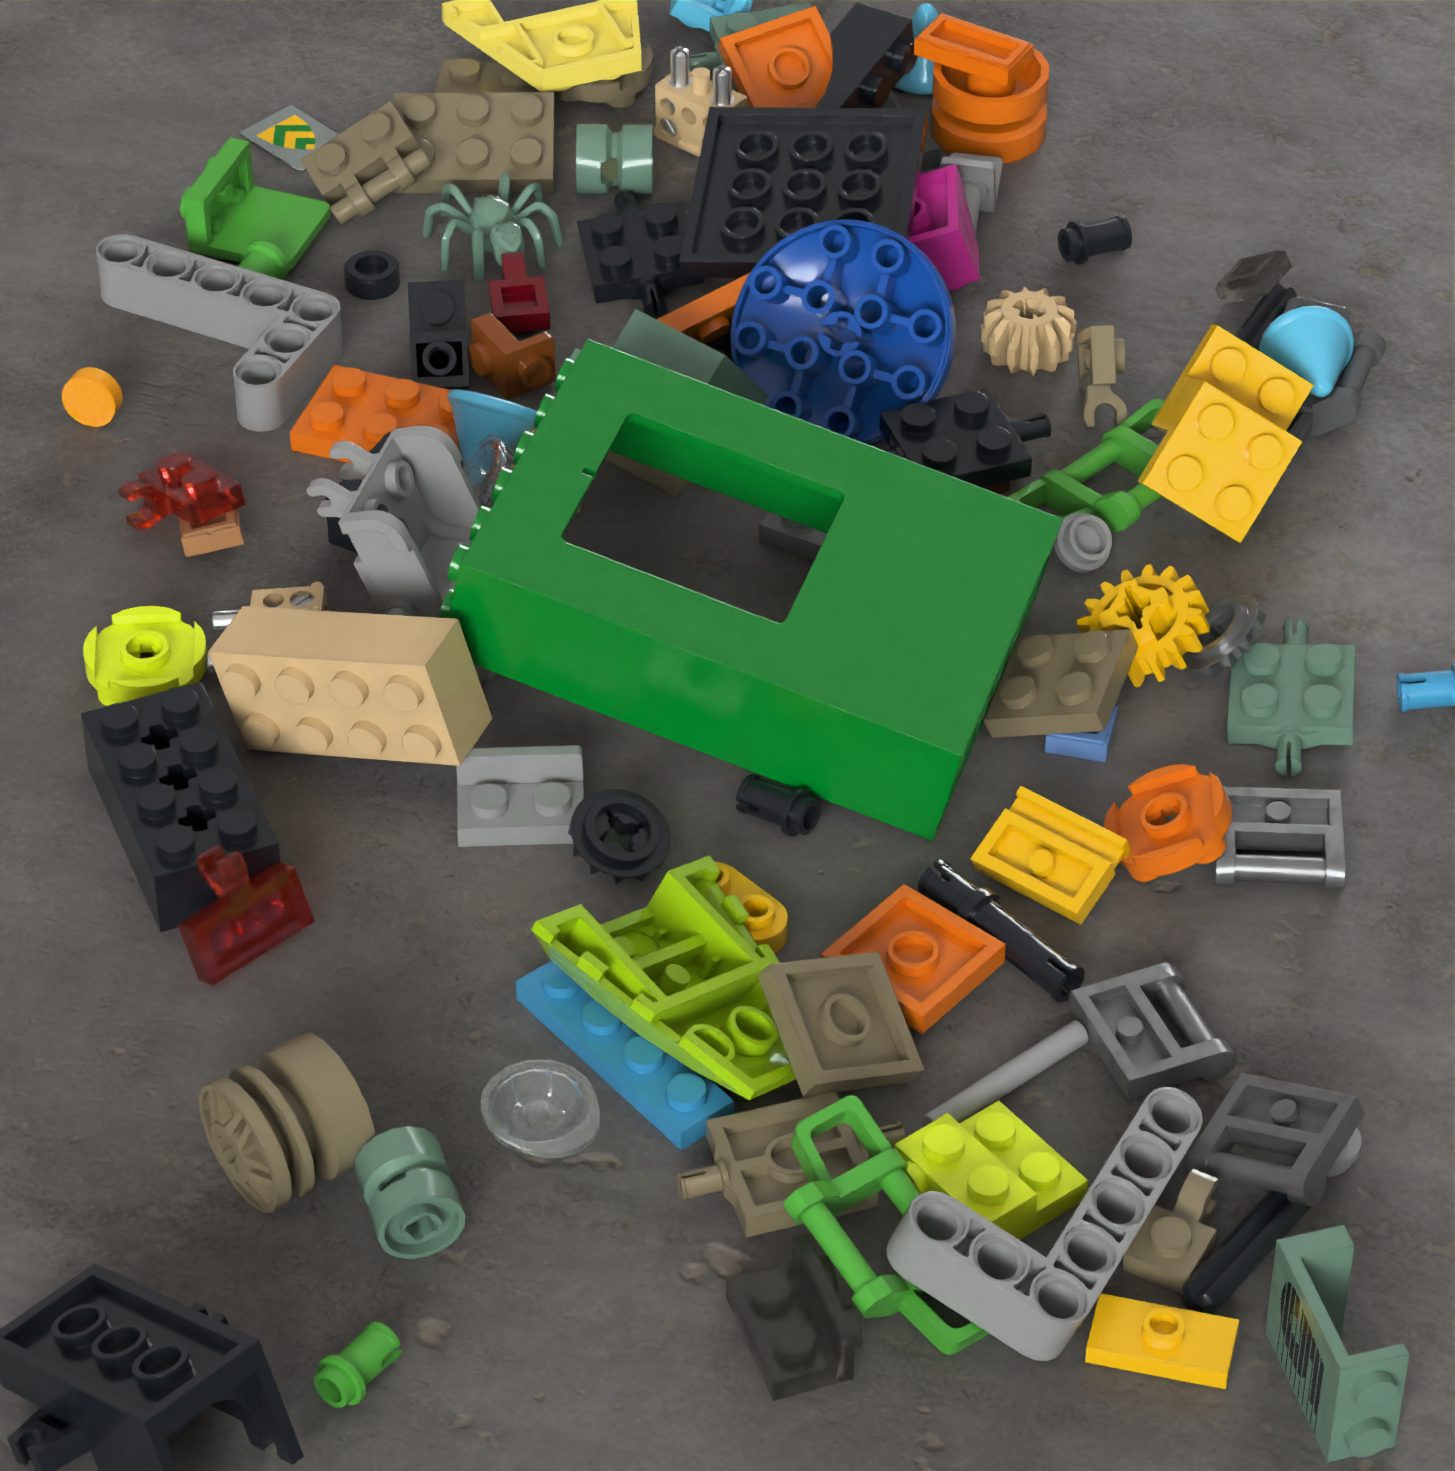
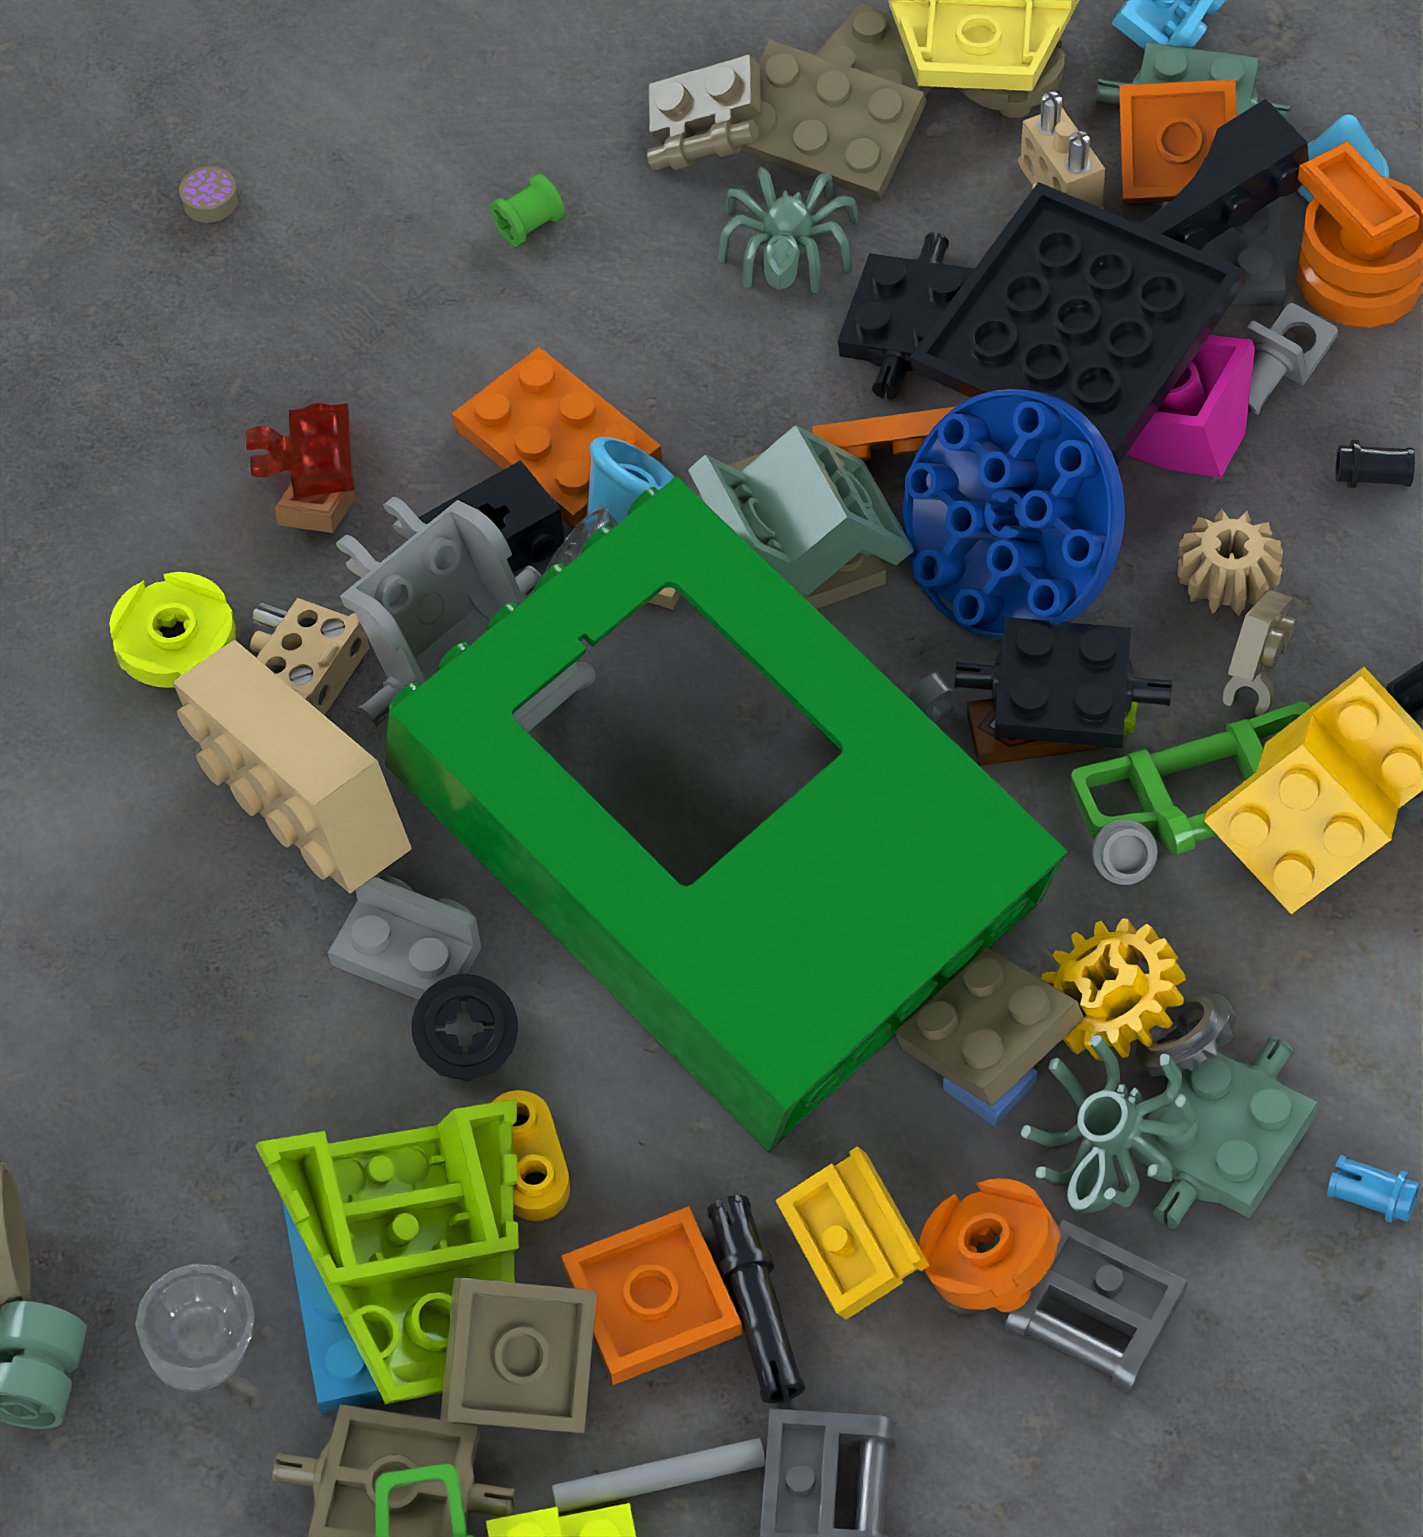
camera: 30 degrees right, 15 degrees up
light orange tile [62,367,123,427] -> none
black brick [81,682,284,932] -> none
light grey beam [96,234,344,432] -> none
clear red plate [177,845,315,985] -> none
bright green bracket [180,137,331,270] -> none
sticker [239,105,339,170] -> none
black tile [344,250,400,300] -> none
black slope [407,280,469,389] -> none
dark orange bracket [468,312,556,400] -> none
dark red plate [488,252,551,333] -> none
sand green wheel [576,124,654,195] -> none
black pin [736,774,821,837] -> none
none -> sand green animal [1021,1034,1196,1213]

